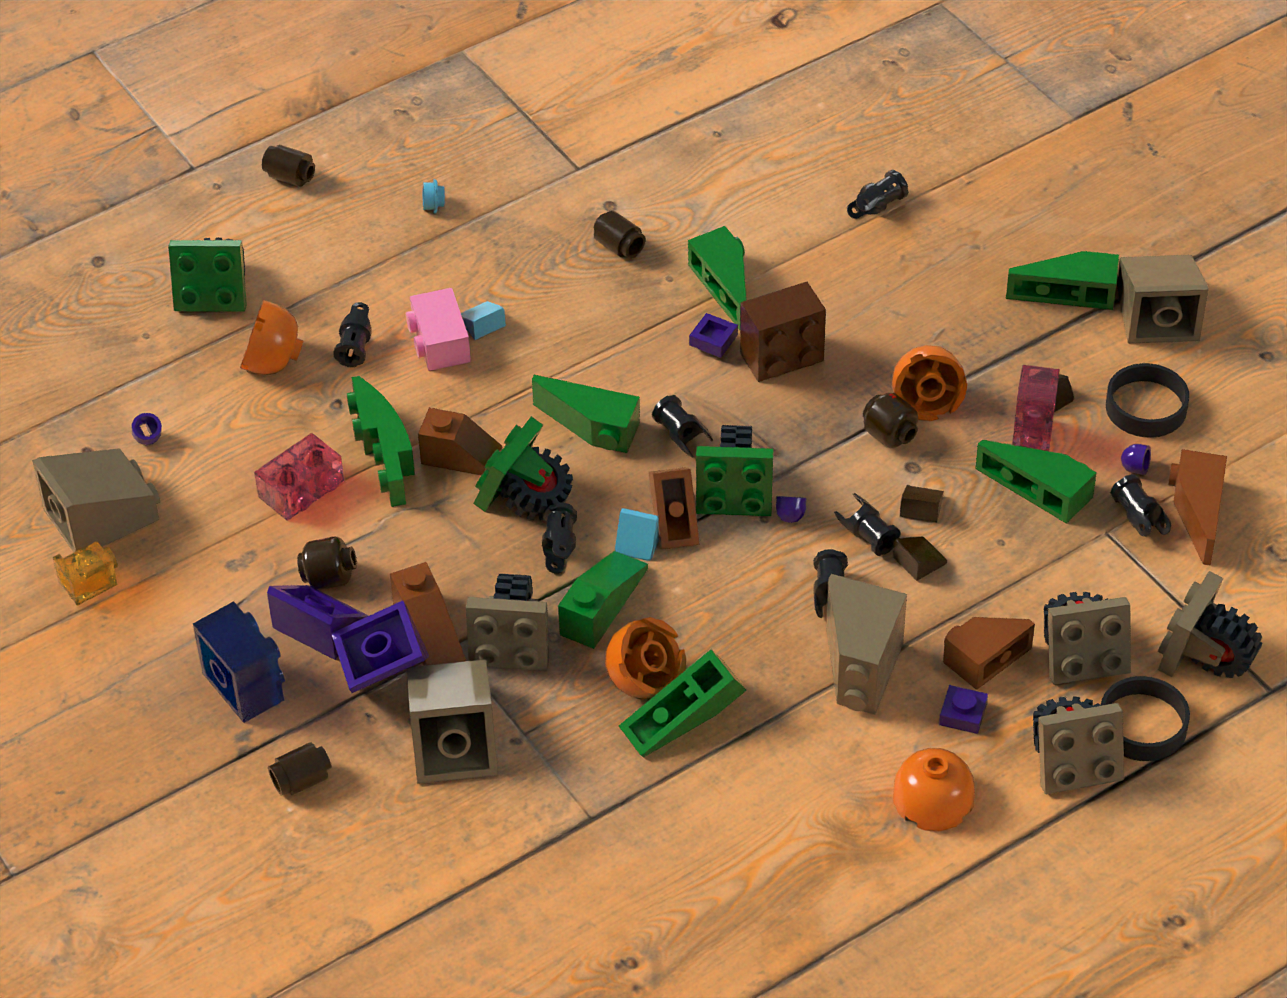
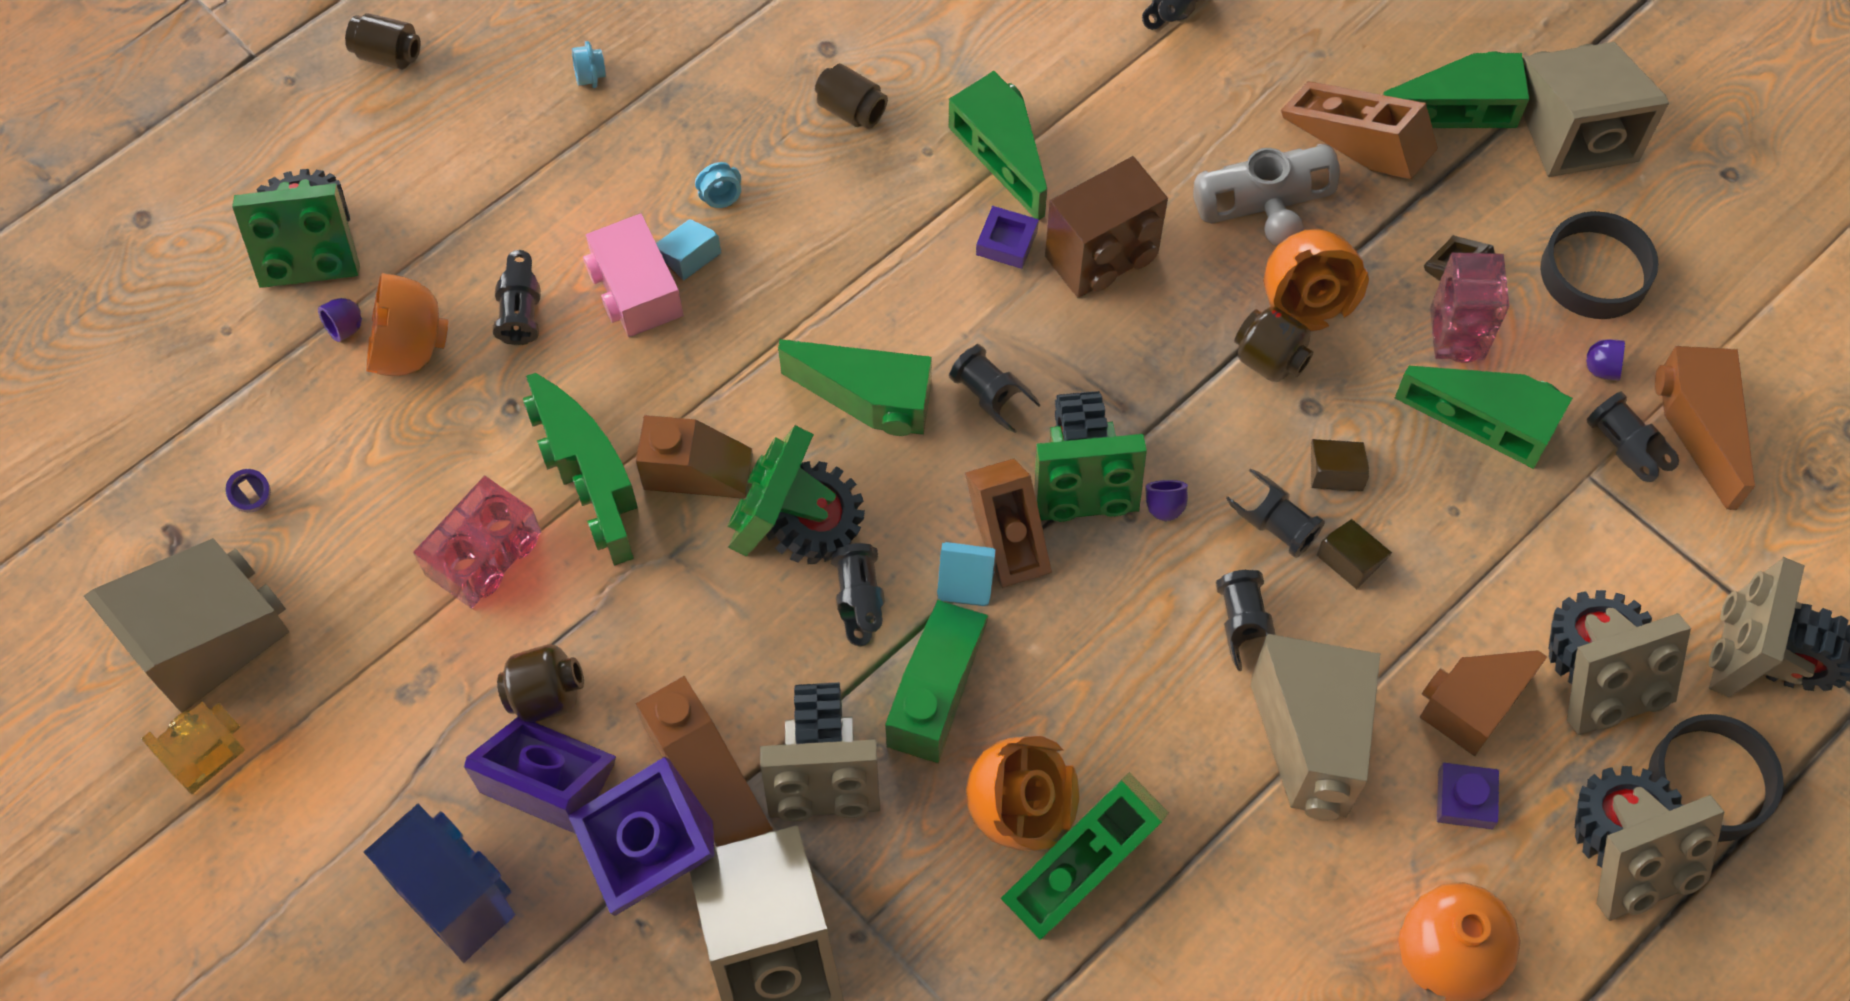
camera: 10 degrees left, 15 degrees up
none -> dark purple hinge [318,298,362,342]
none -> medium azure plate [695,162,742,208]
none -> light grey piece [1193,144,1340,246]
none -> dark orange slope [1281,81,1438,179]

